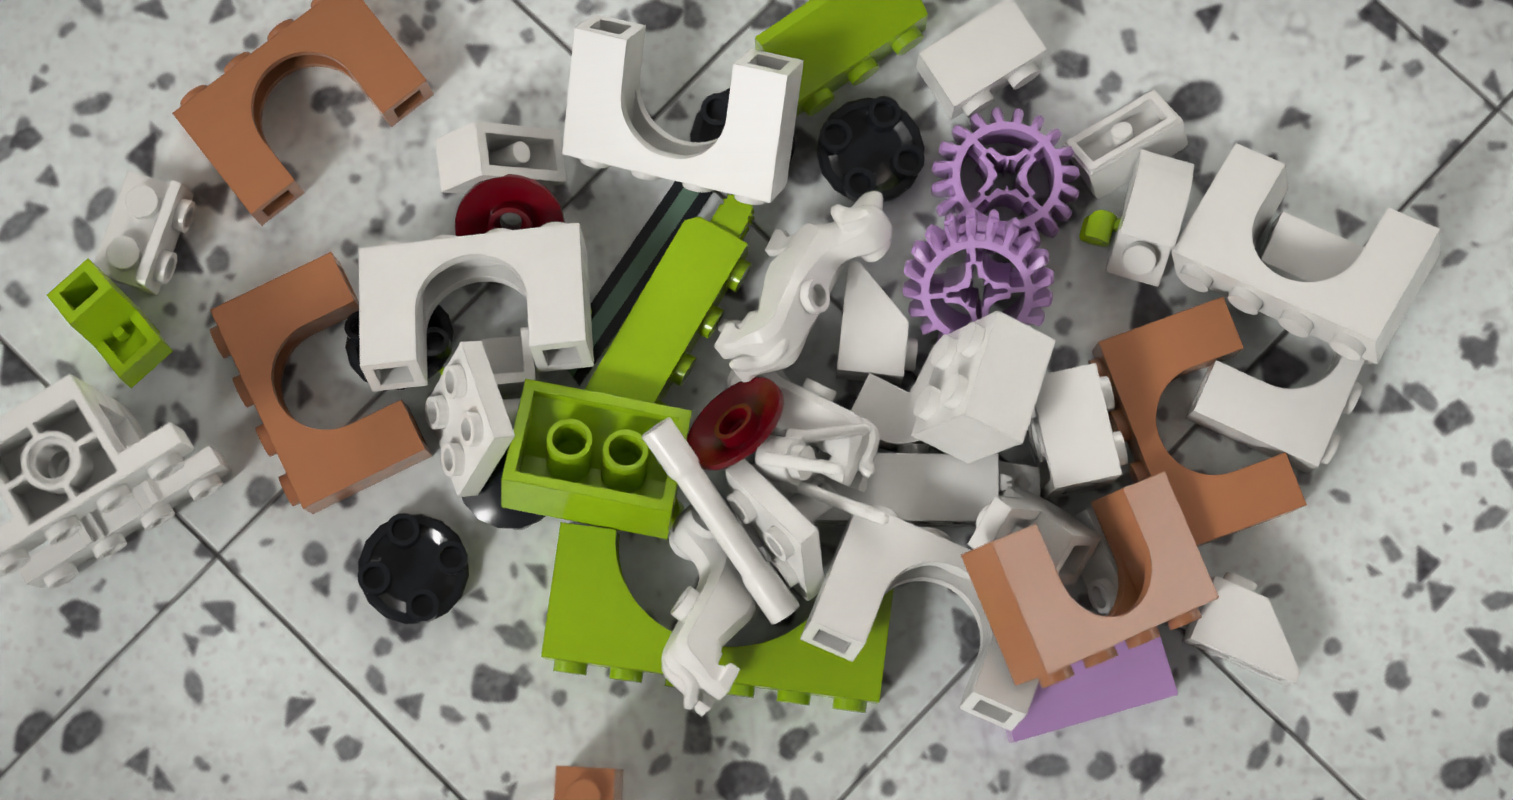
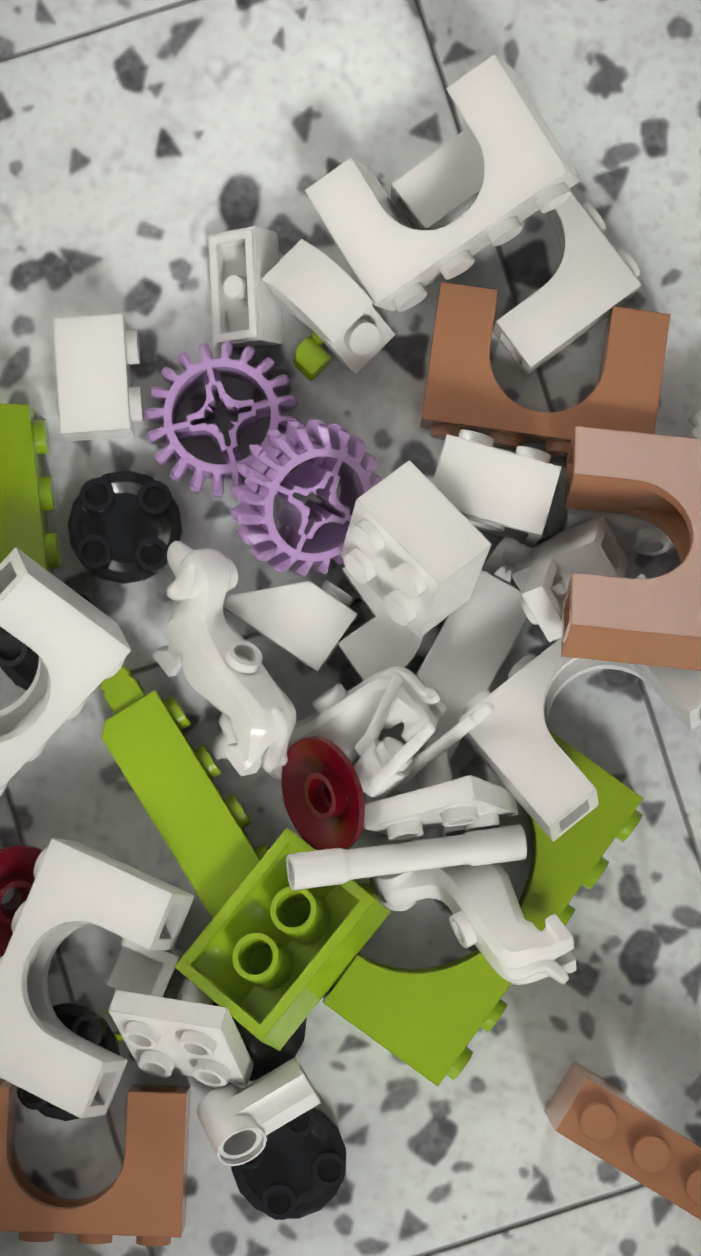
camera: 65 degrees left, 5 degrees up
sticker [567,181,713,386] -> none
none -> white piece [197,1057,321,1166]

